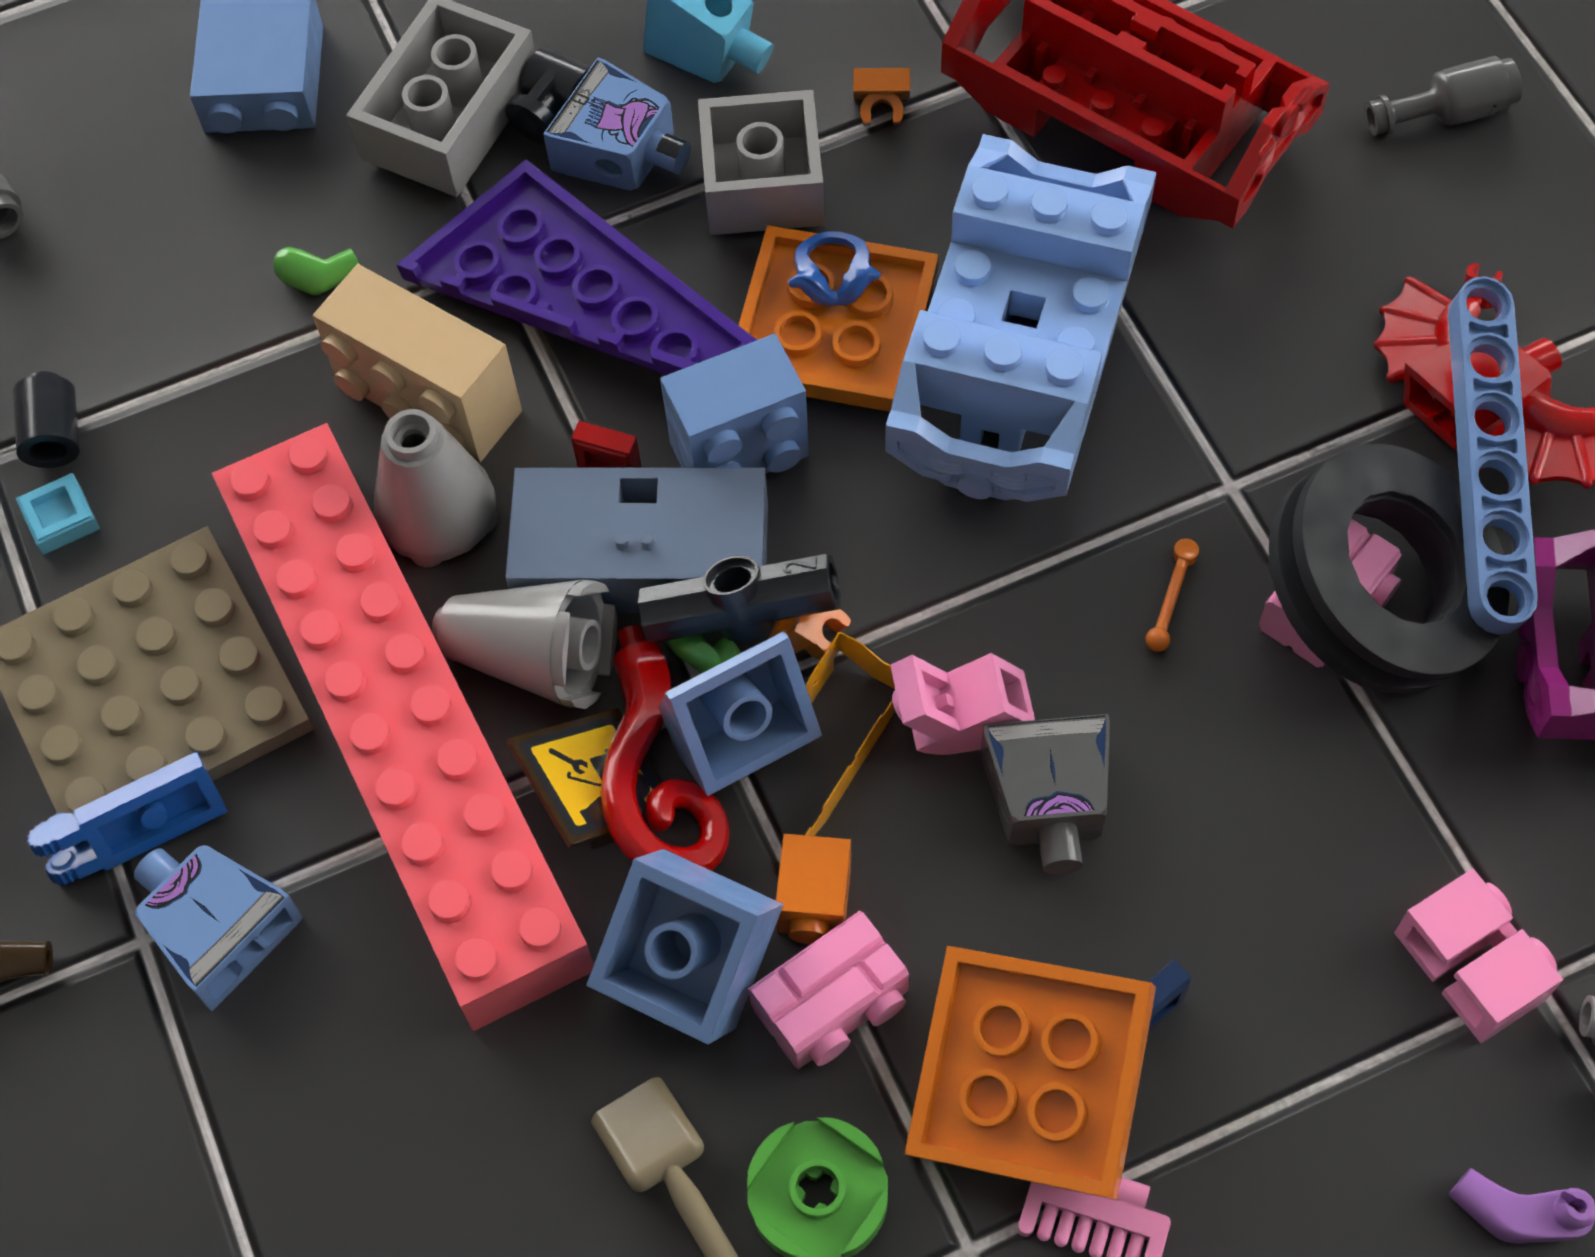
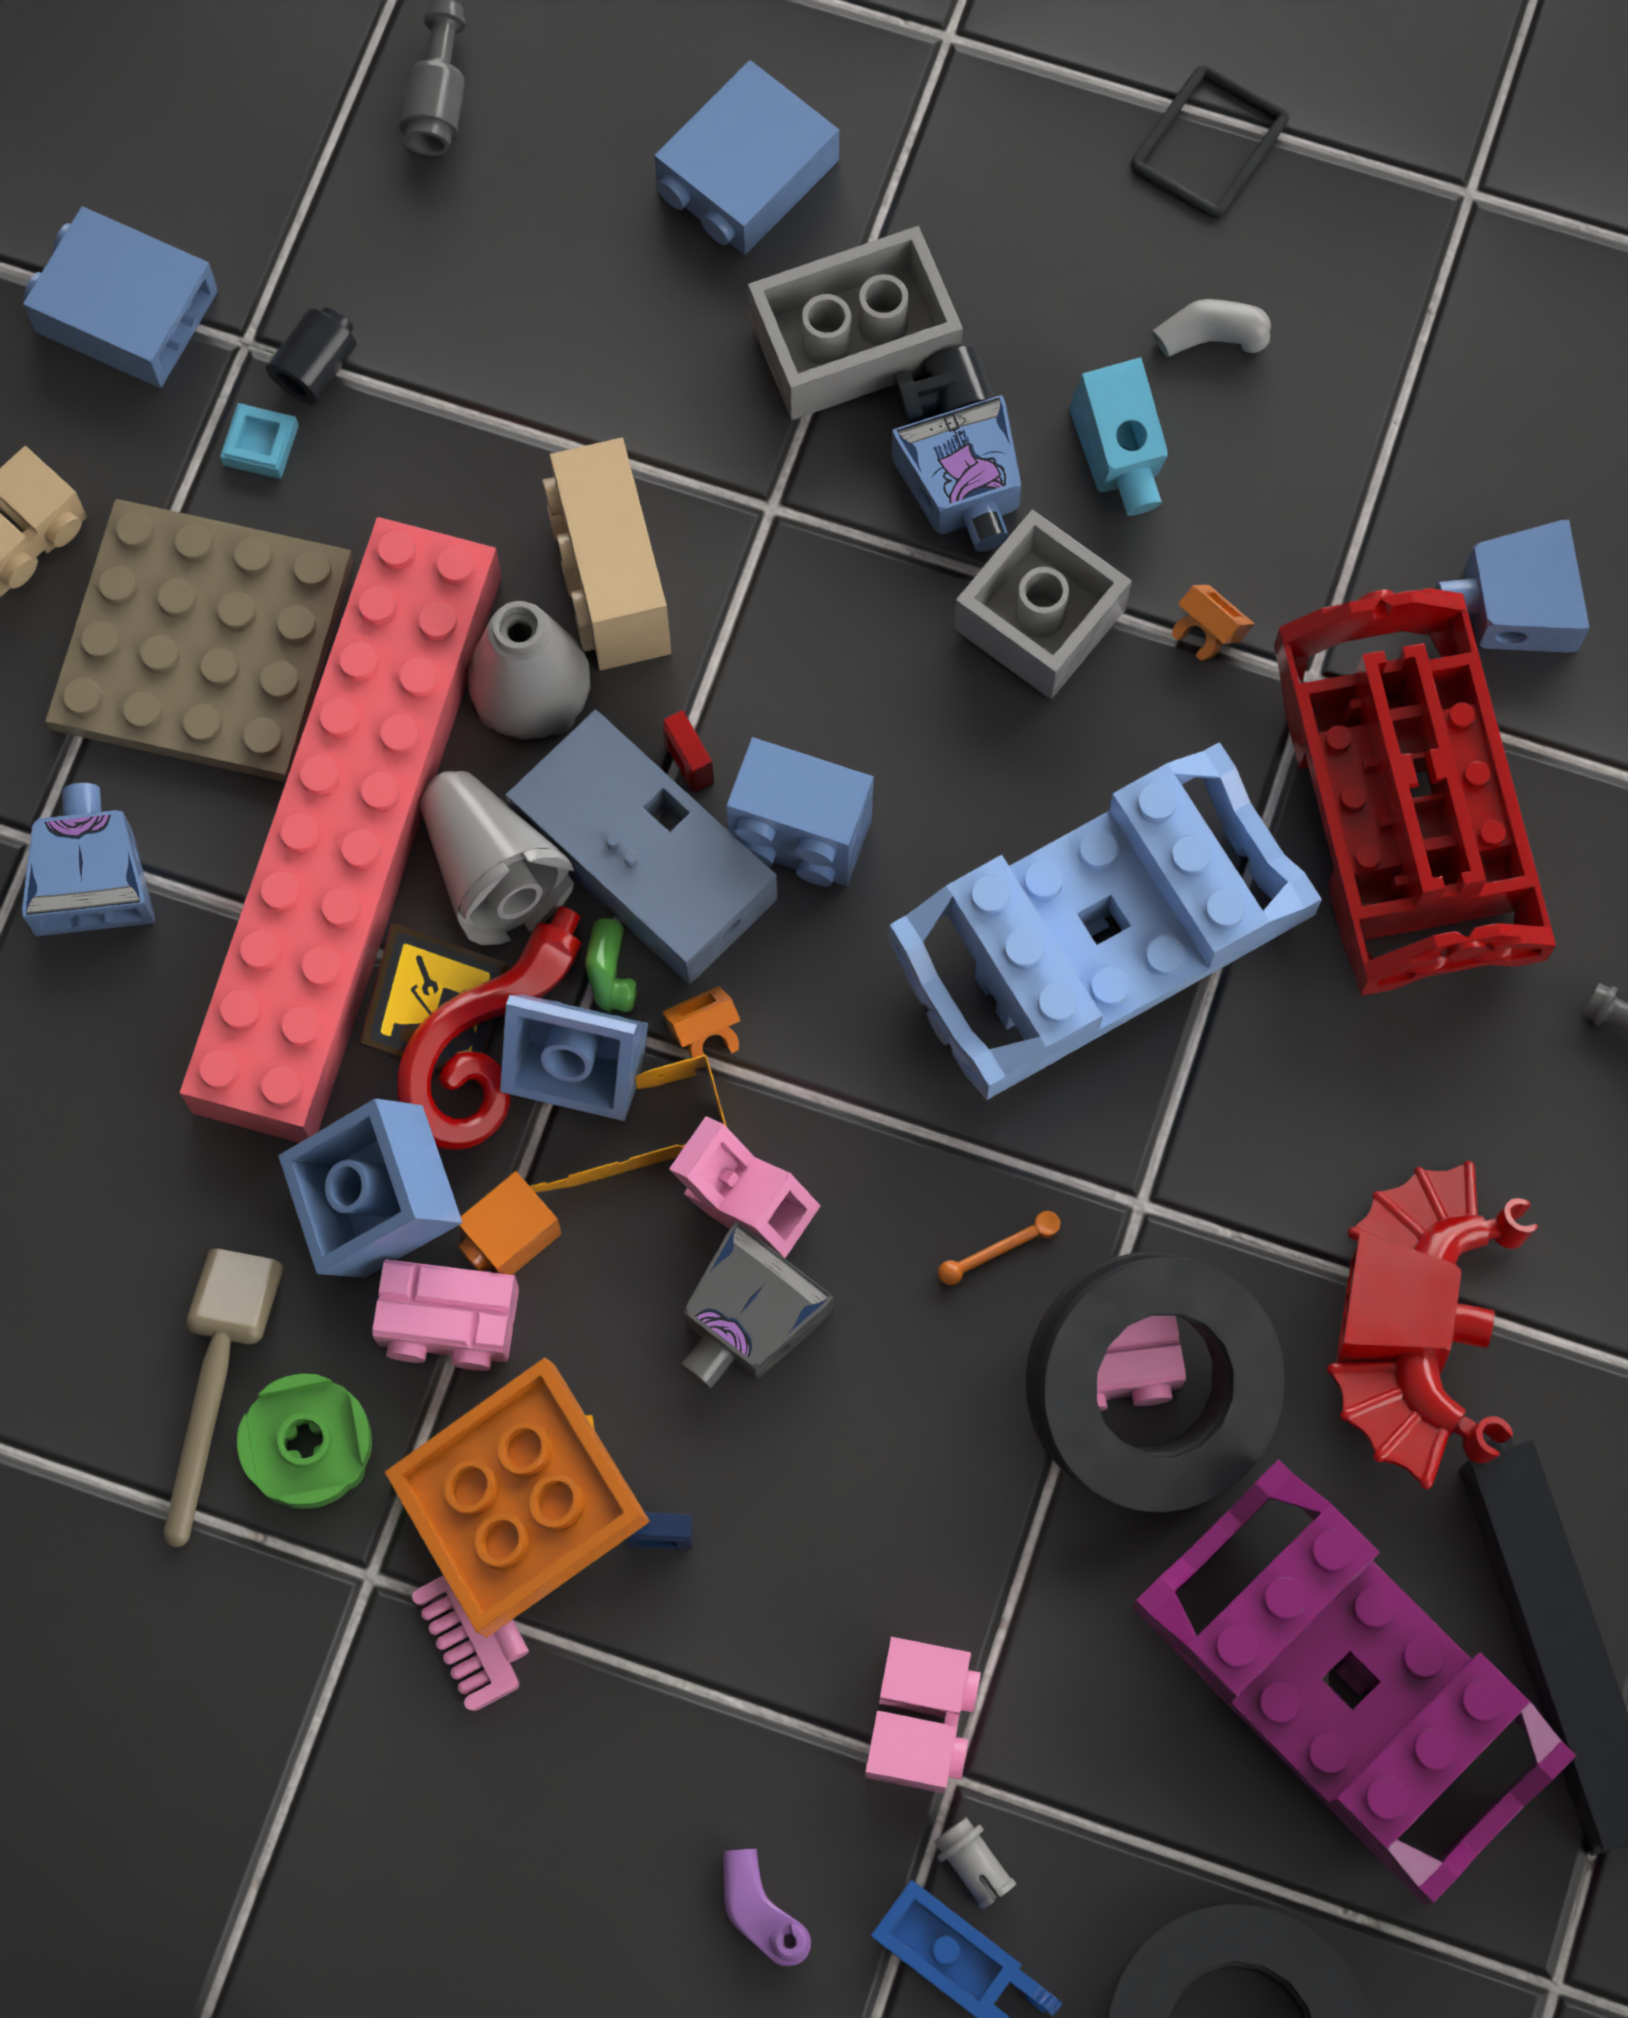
camera: 40 degrees right, 10 degrees up
blue hinge [26,751,228,886] -> none
bright green arm [273,247,359,295] -> none
dark purple wing [396,159,756,375] -> none
black piece [638,554,841,643] -> none
orange plate [739,225,939,412] -> none
blue piece [788,231,881,306] -> none
medium blue beam [1448,276,1538,635] -> none

